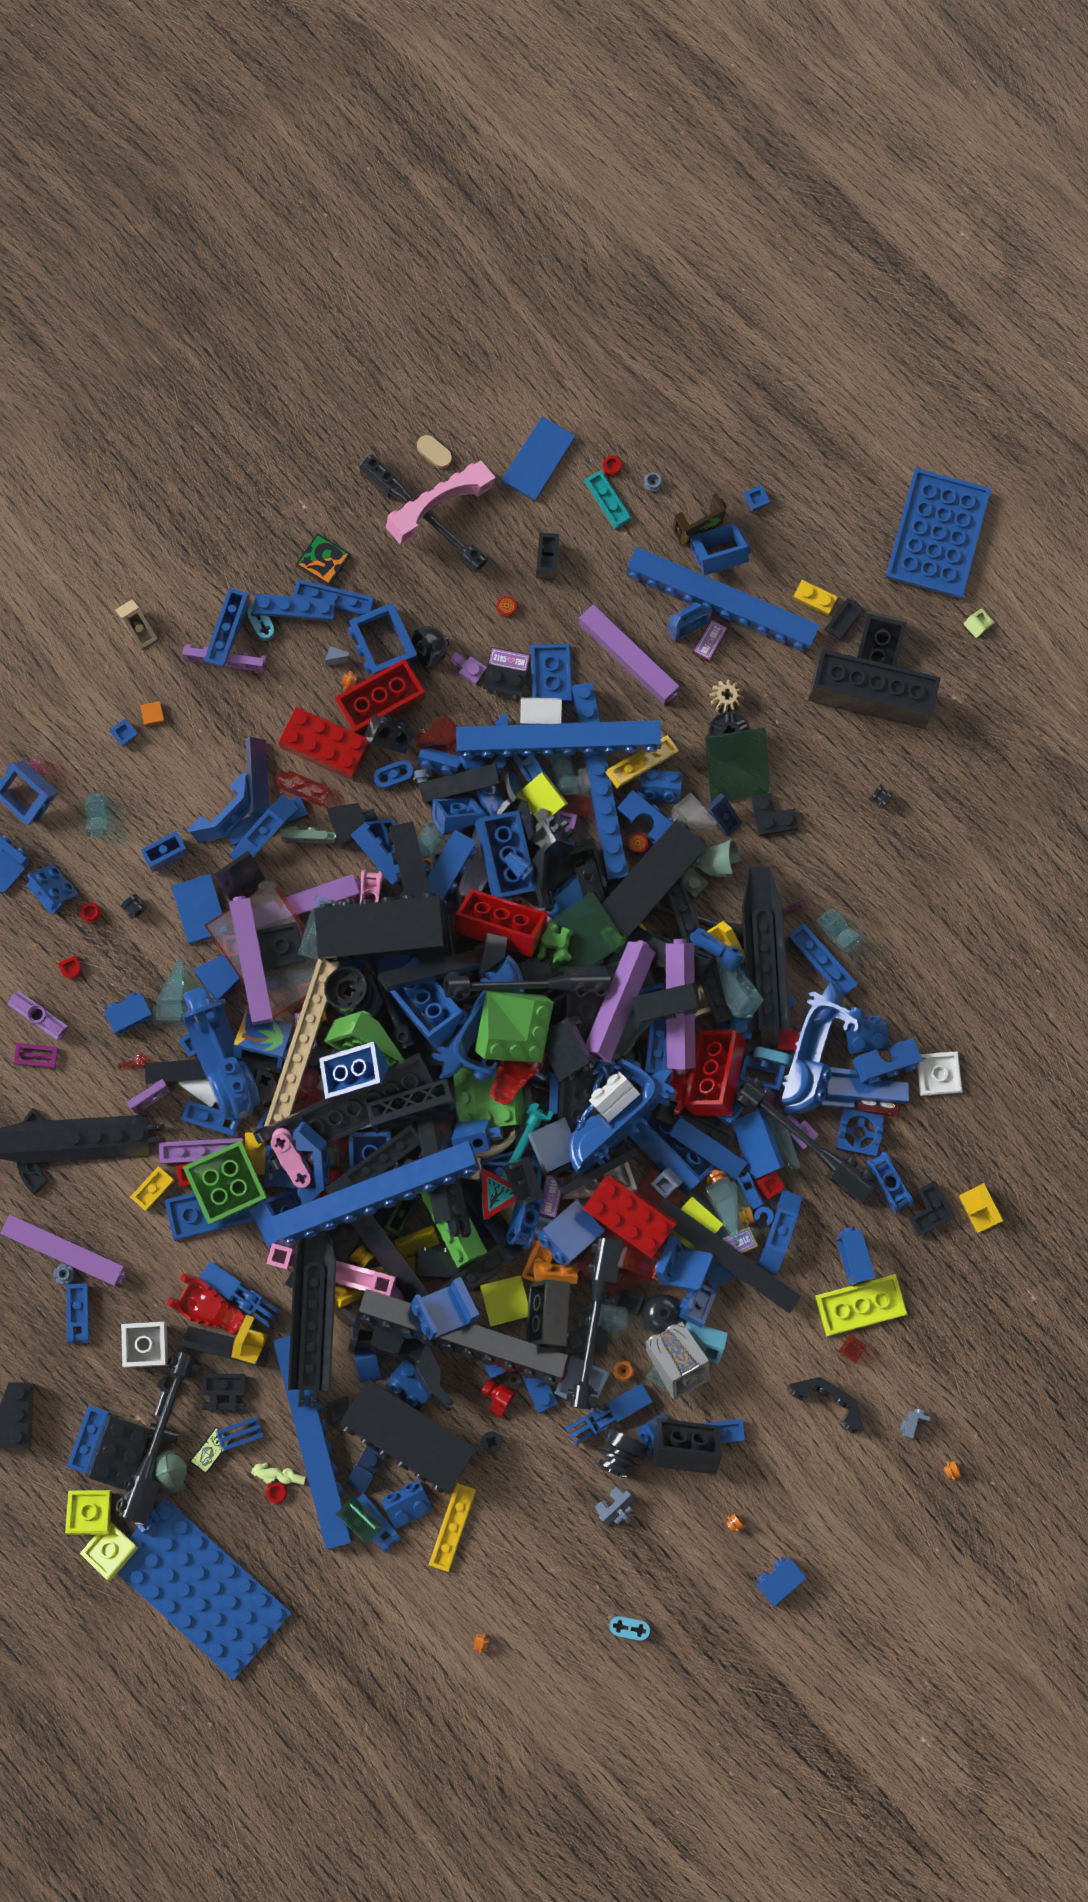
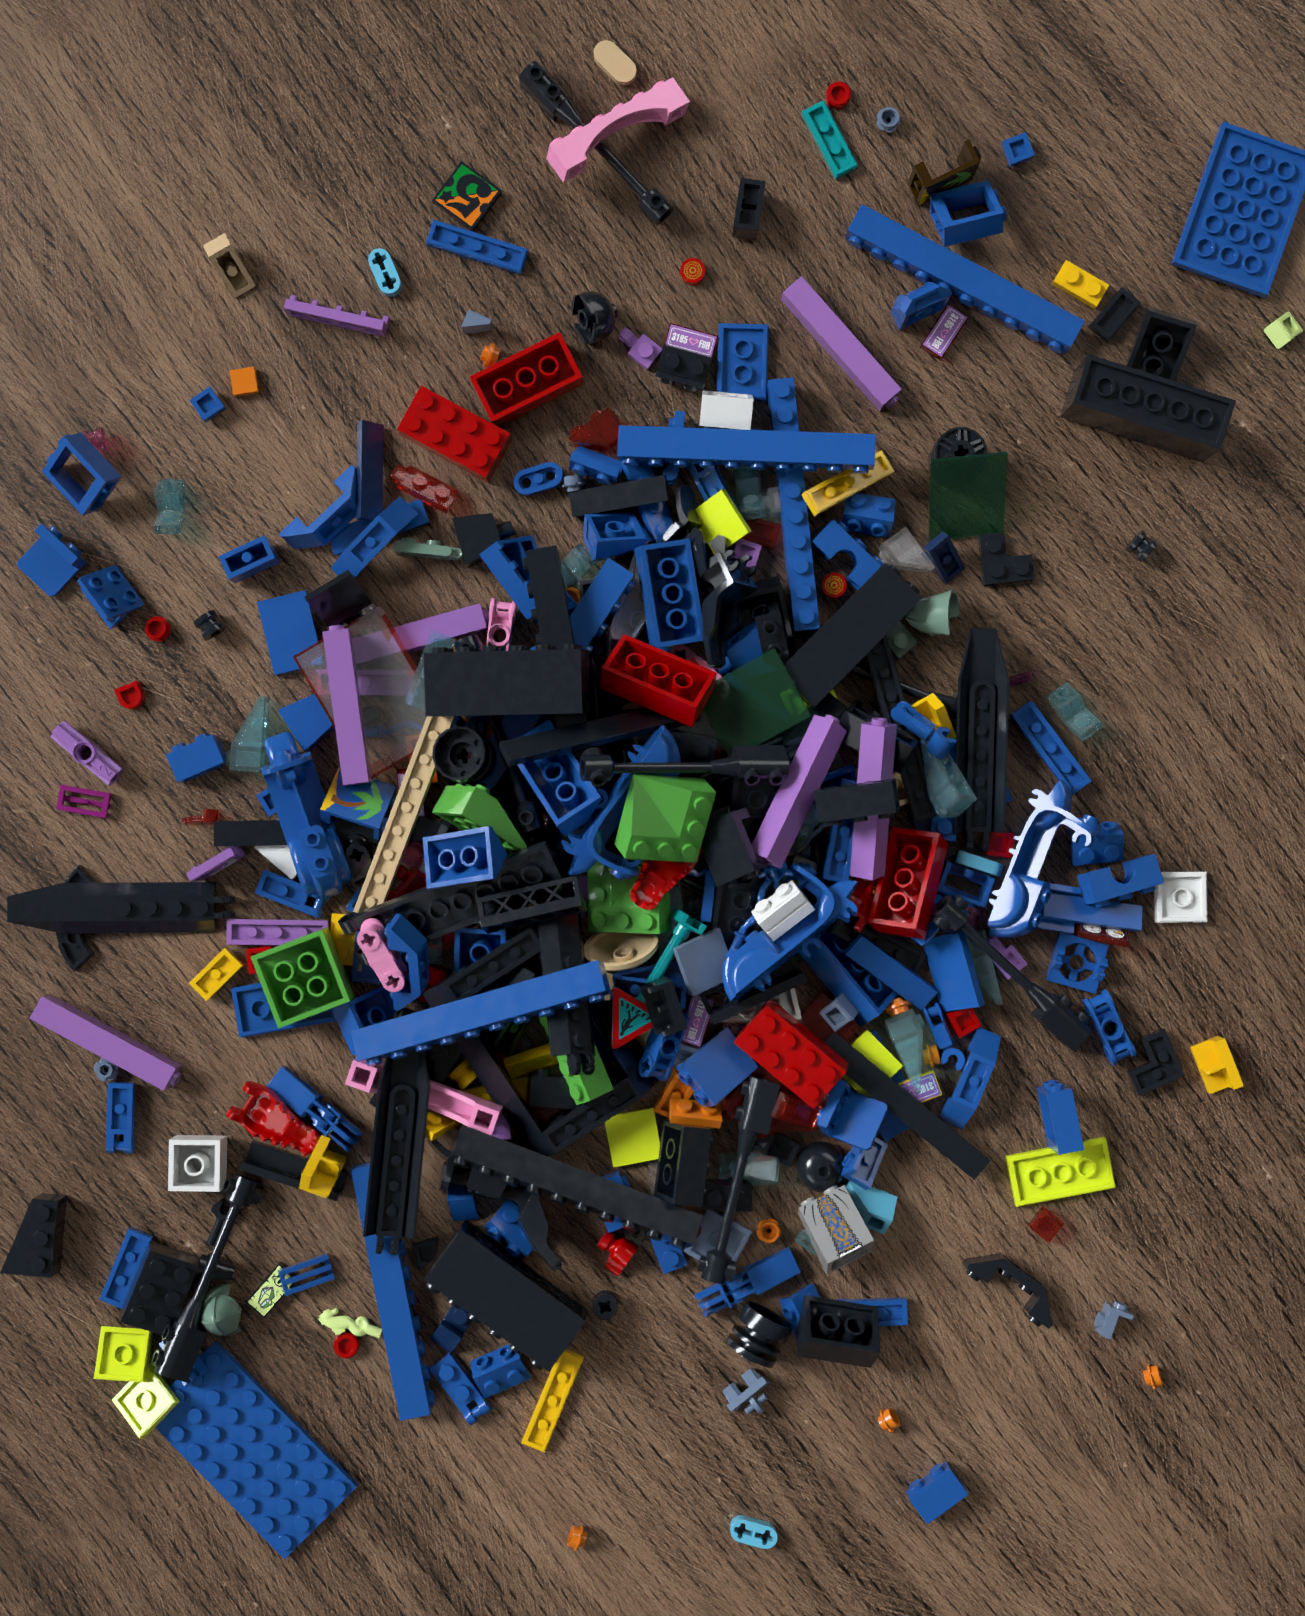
camera: 10 degrees right, 10 degrees up
black plate [202,1373,246,1413] -> none
blue slope [204,588,251,667] -> none
blue plate [253,593,335,621] -> none
black tile [256,922,306,971] -> none
clear green slope [335,1495,383,1544] -> none
blue window [347,602,418,676] -> none
black brick [364,714,415,754] -> none
blue panel [411,1277,479,1340] -> none
blue torso [451,1119,503,1154] -> none
black slope [479,933,507,975] -> none
blue tile [501,417,576,501] -> none
blue cone [503,852,534,881] -> none
bright green animal [537,923,574,965] -> none
tan gear [709,680,744,712] -> none

